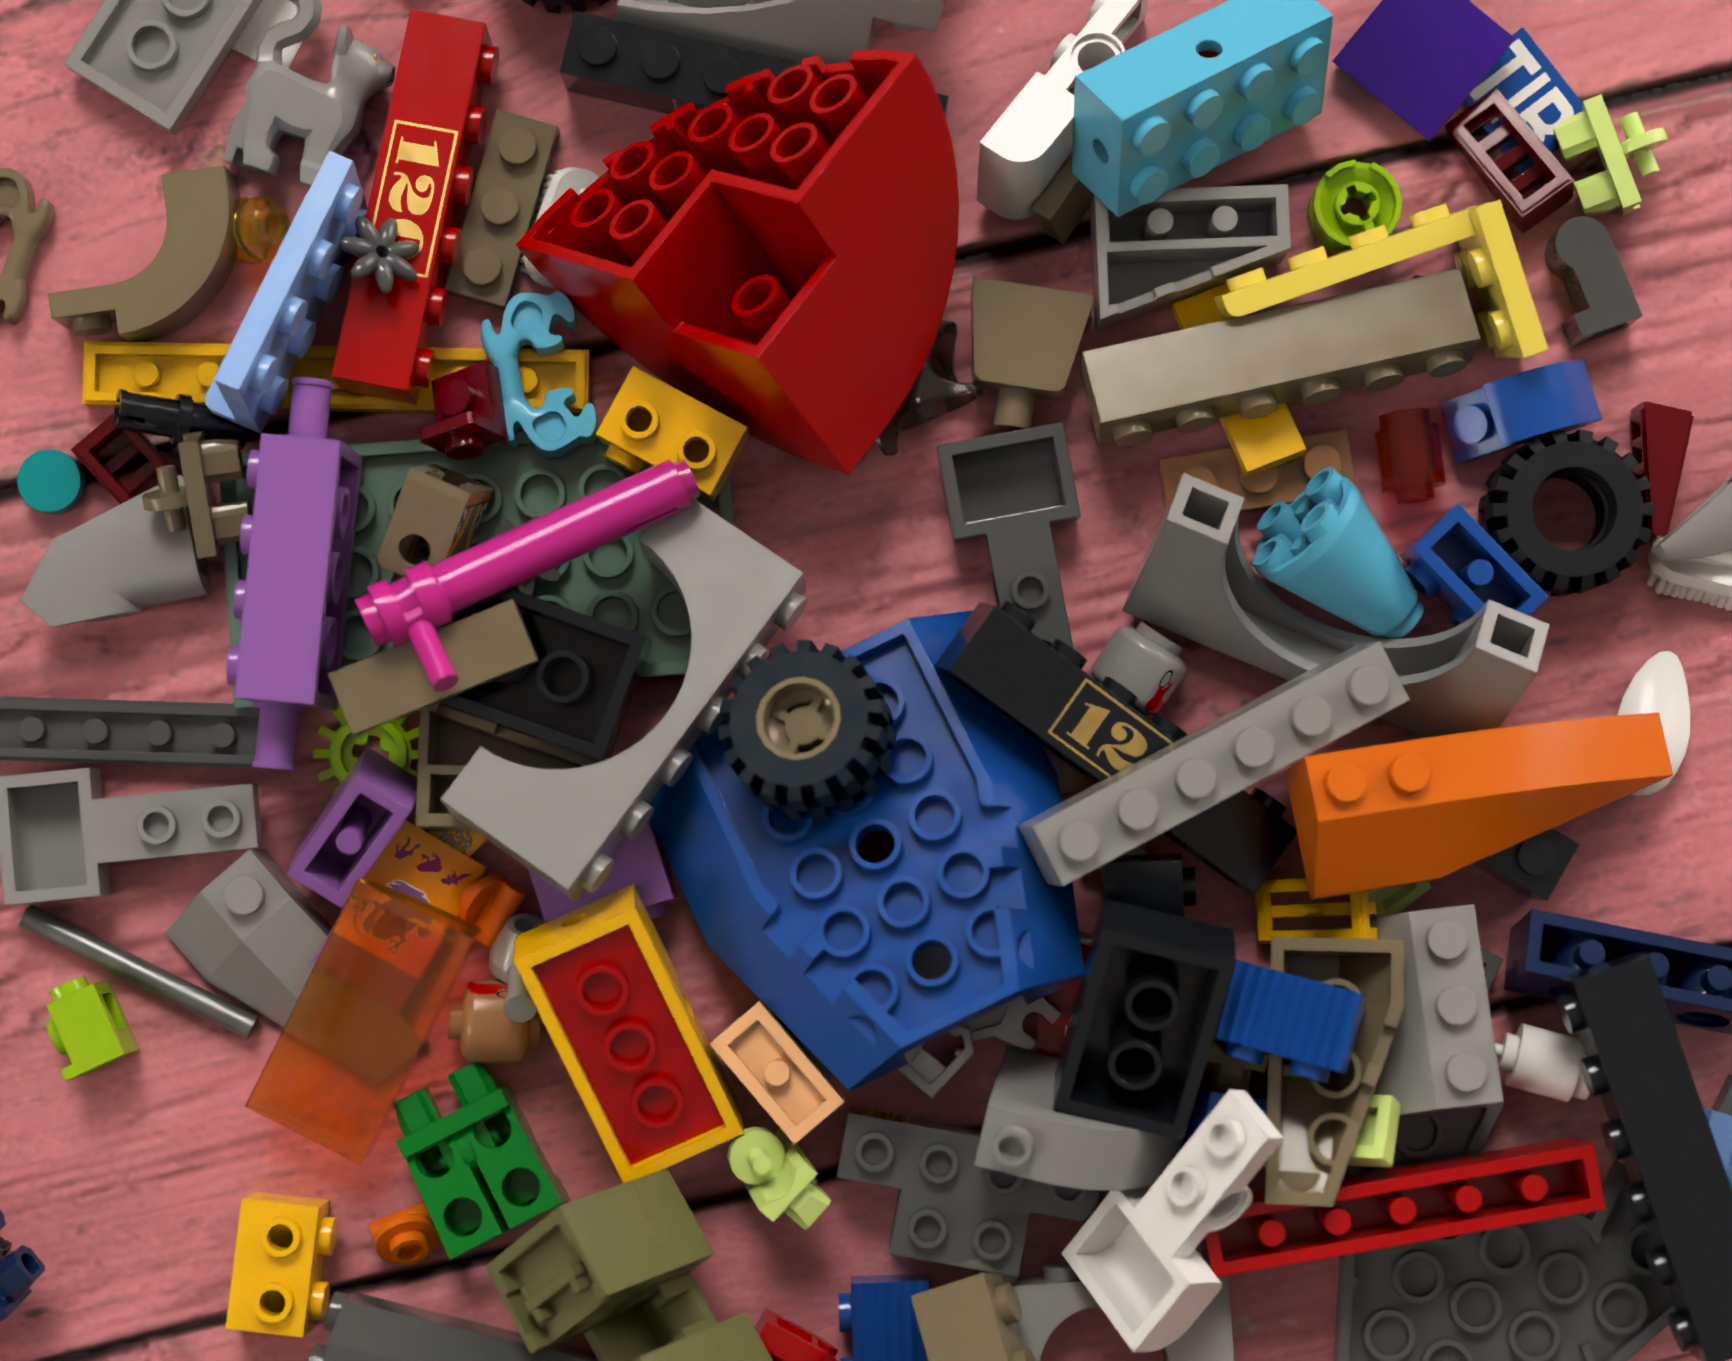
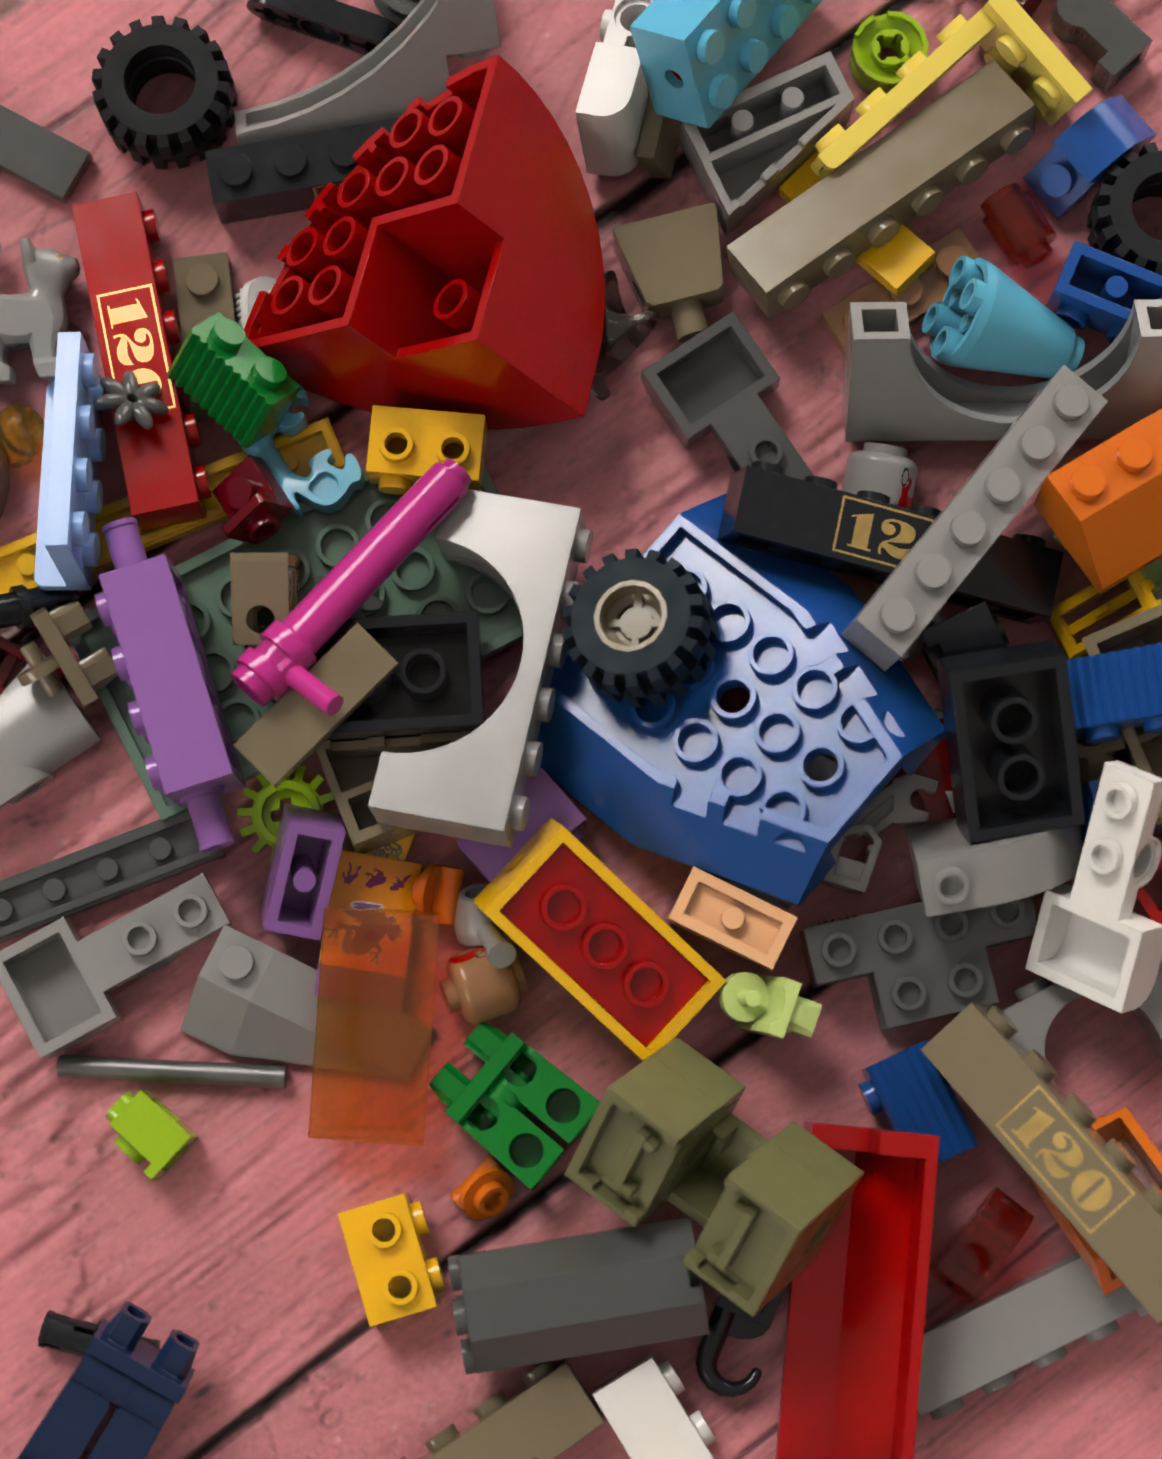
camera: 25 degrees left, 5 degrees down
none -> green brick [167,312,302,448]

